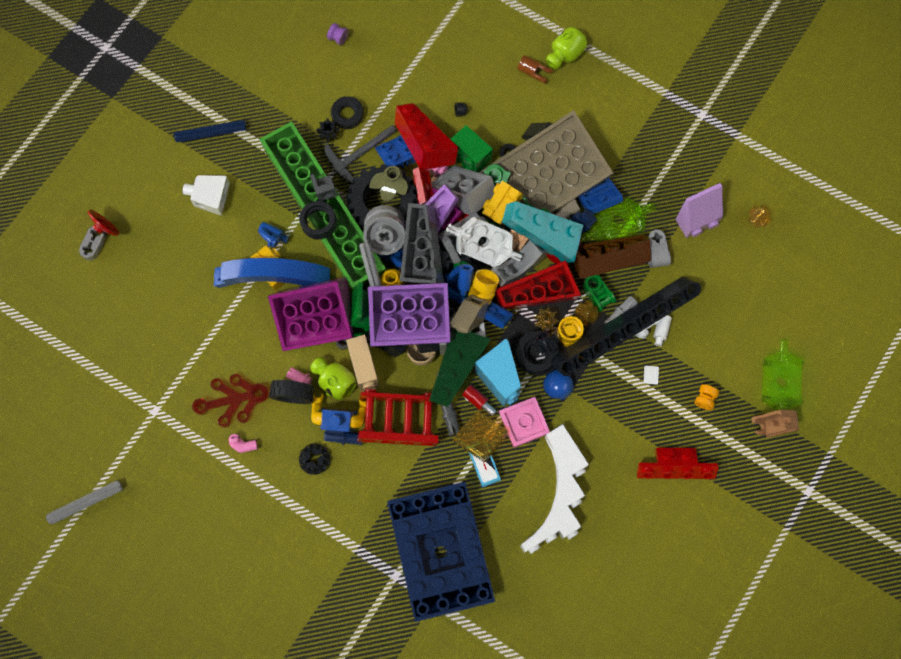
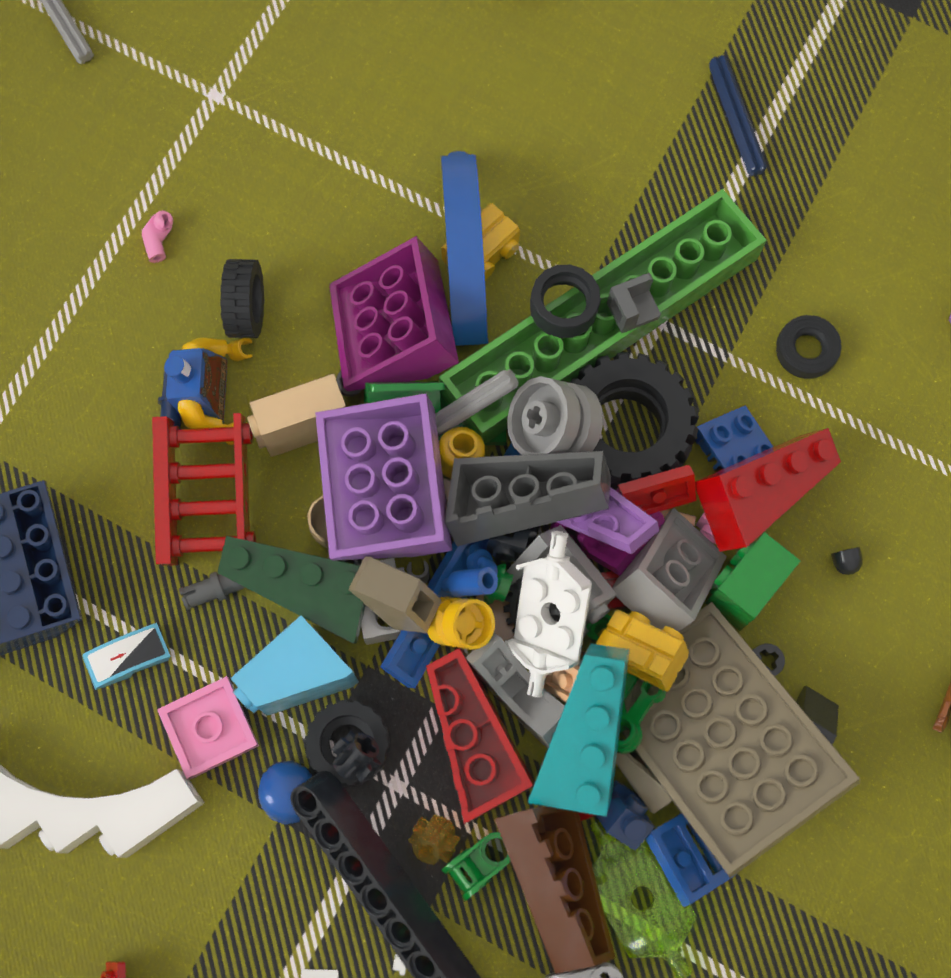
camera: 85 degrees right, 0 degrees up
white torso [183,175,230,216] -> none
clear red plant [192,374,268,428] -> none
blue plant [258,222,289,248] -> none
bright pink pin [286,367,312,384] -> none
black gear [299,443,330,475] -> none
lime piece [310,357,357,400] -> none
black gear [316,119,340,143] -> none
dark grey piece [325,125,396,184] -> none
olive plate [370,166,408,202] -> none
clear yellow plate [453,411,509,463] -> none
red piece [462,384,496,416] -> none
green animal [483,164,511,186] -> none
clear yellow gear [534,307,558,331] -> none
yellow wheel [556,316,584,347] -> none
light grey axle [604,296,637,324] -> none

